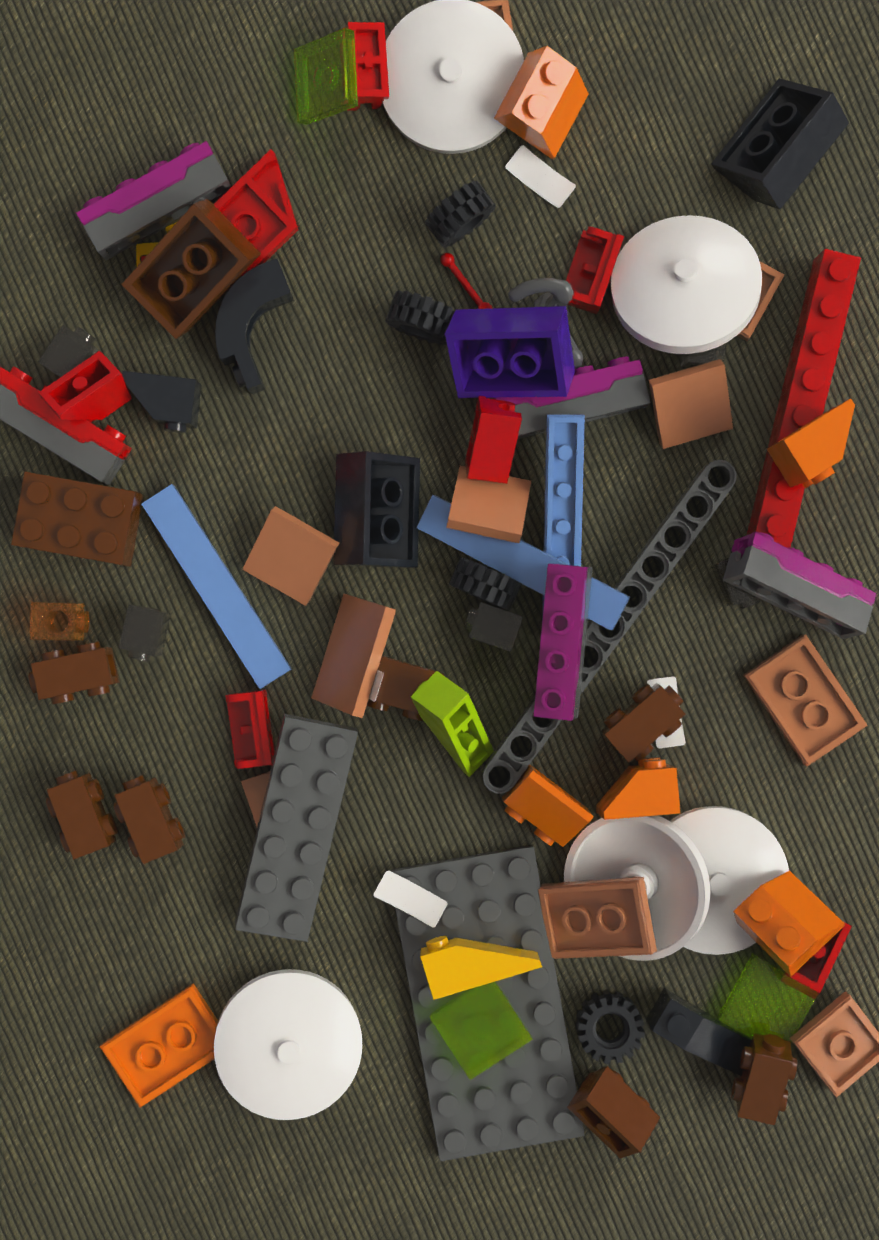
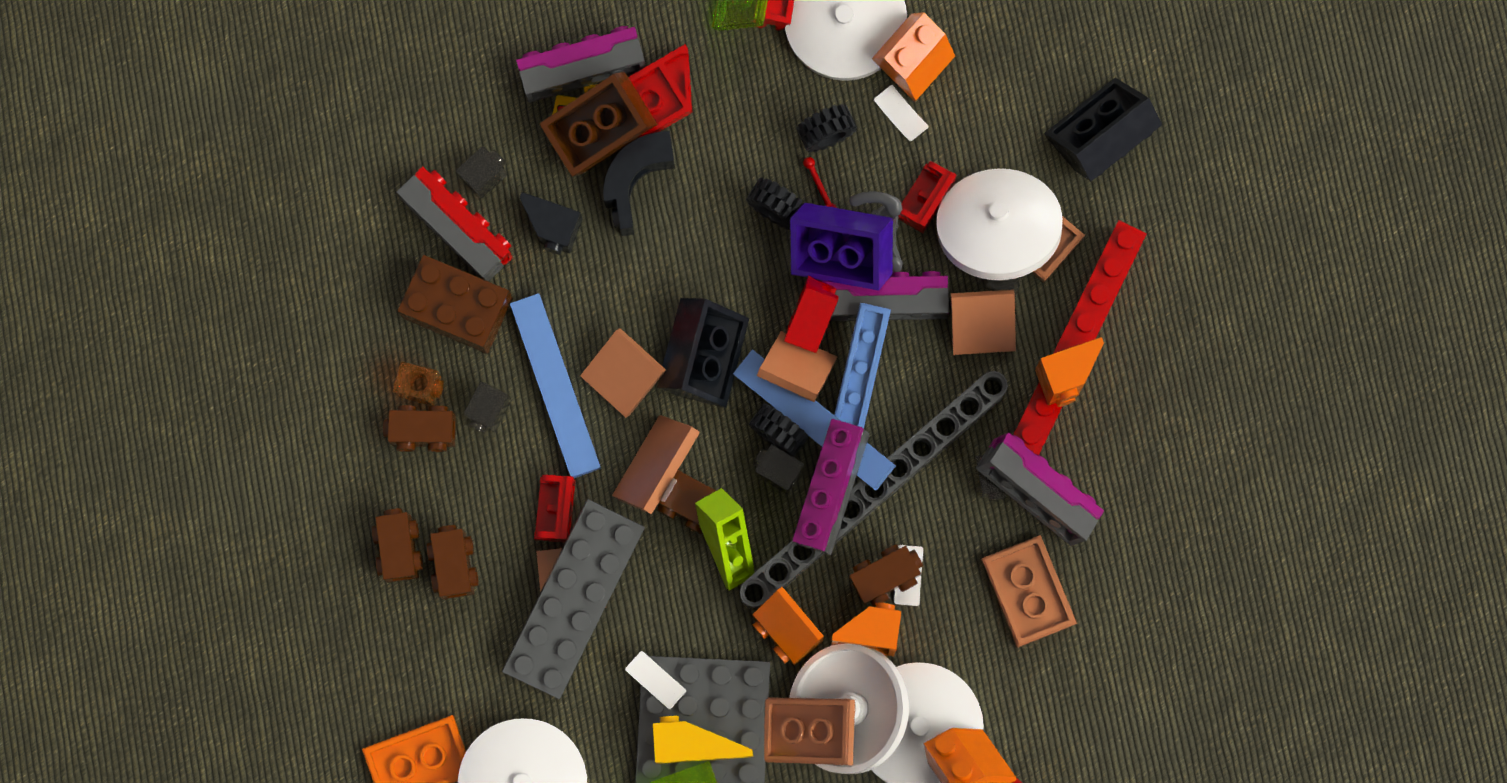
camera: 20 degrees right, 10 degrees down
red slope [38,351,132,420] -> none

